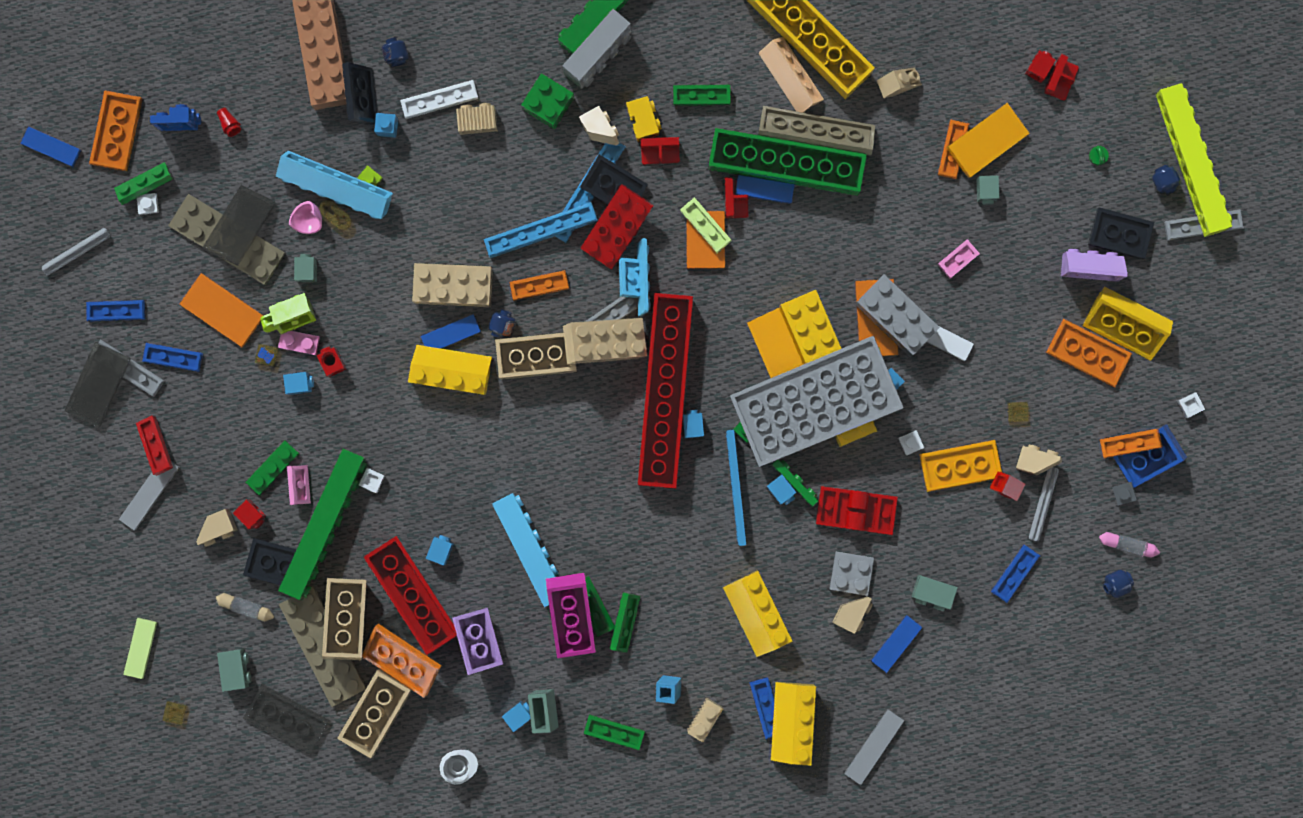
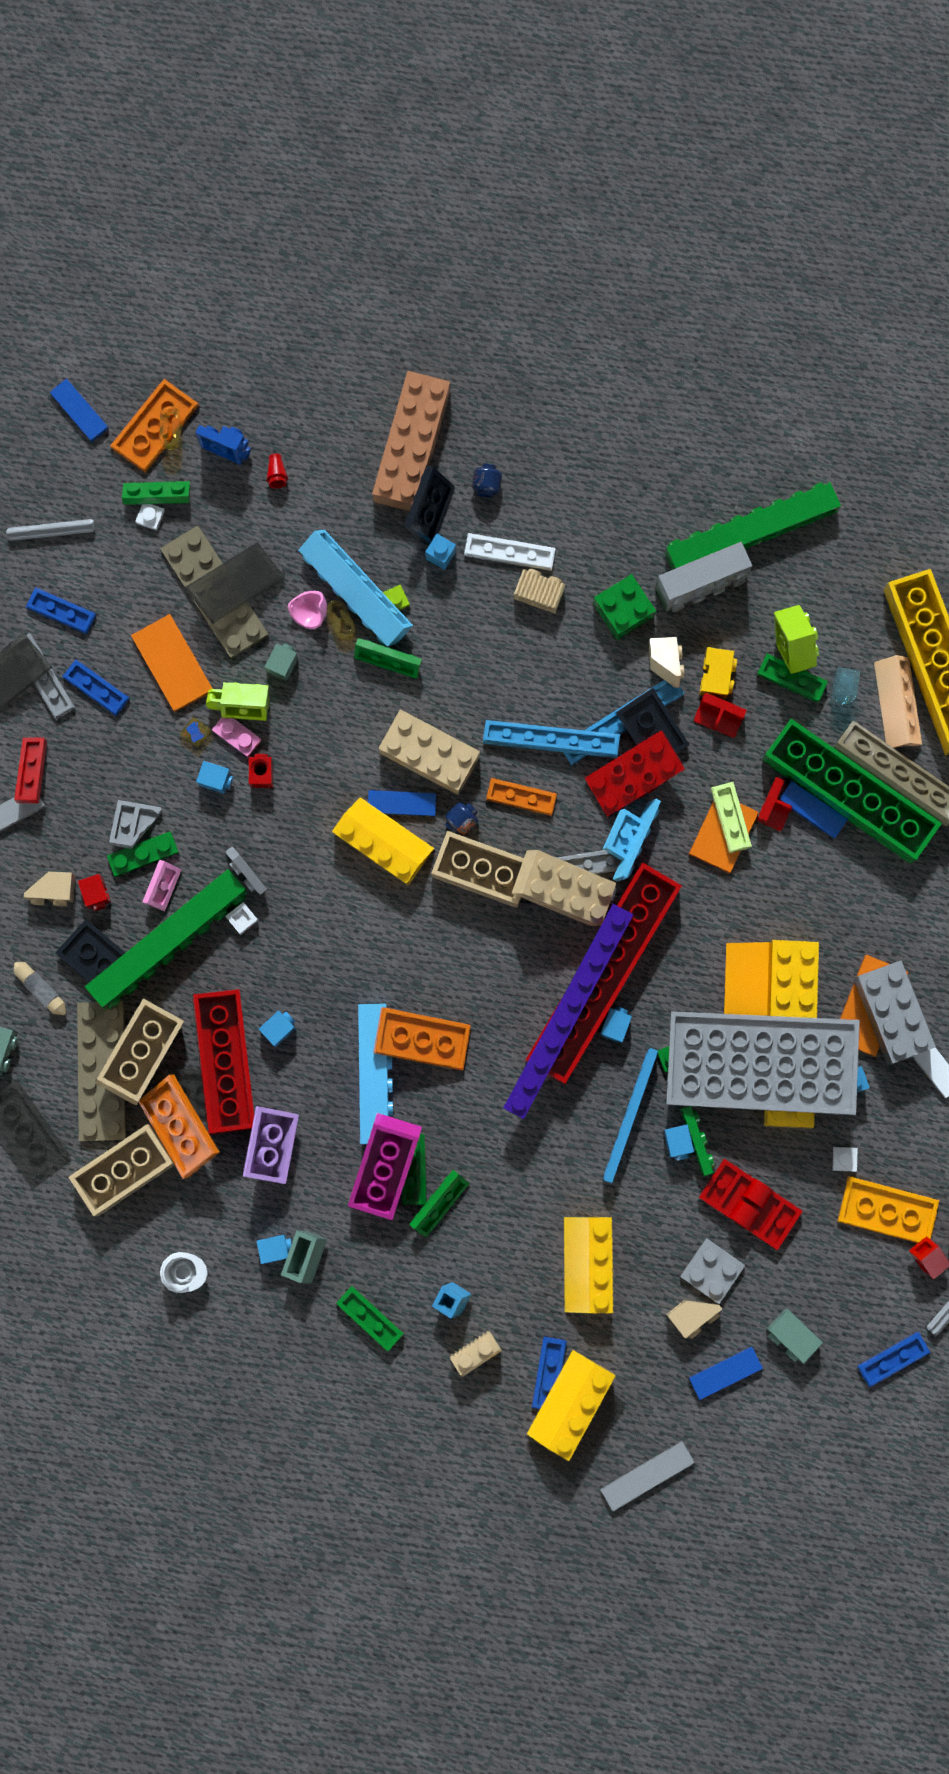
camera: 20 degrees right, 5 degrees down
none -> light grey wing [109,800,161,849]
none -> clear yellow beam [159,406,182,450]
none -> light grey wing [225,847,267,895]
none -> green plate [354,638,422,679]
none -> orange tile [373,1007,471,1071]
none -> dark purple plate [503,904,633,1119]
none -> lime brick [774,605,819,674]
none -> clear light blue brick [831,667,860,704]

